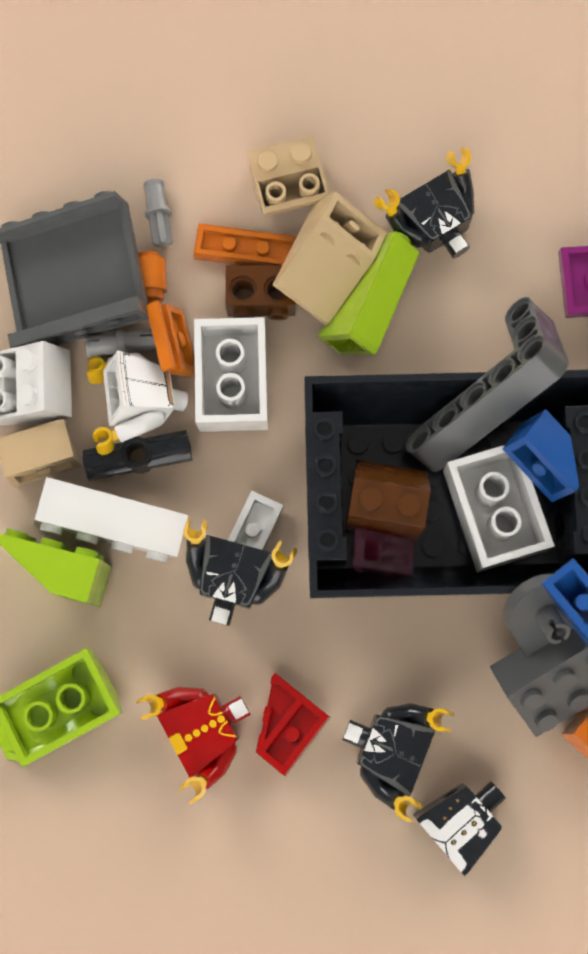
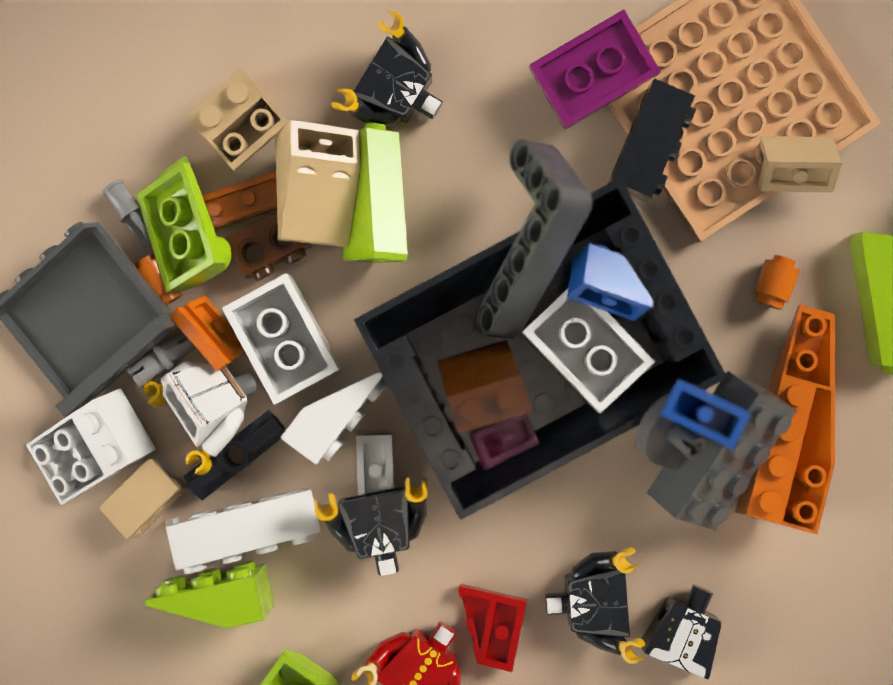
camera: 30 degrees left, 10 degrees up
none -> lime slope [136,155,231,293]
none -> white slope [281,371,388,465]

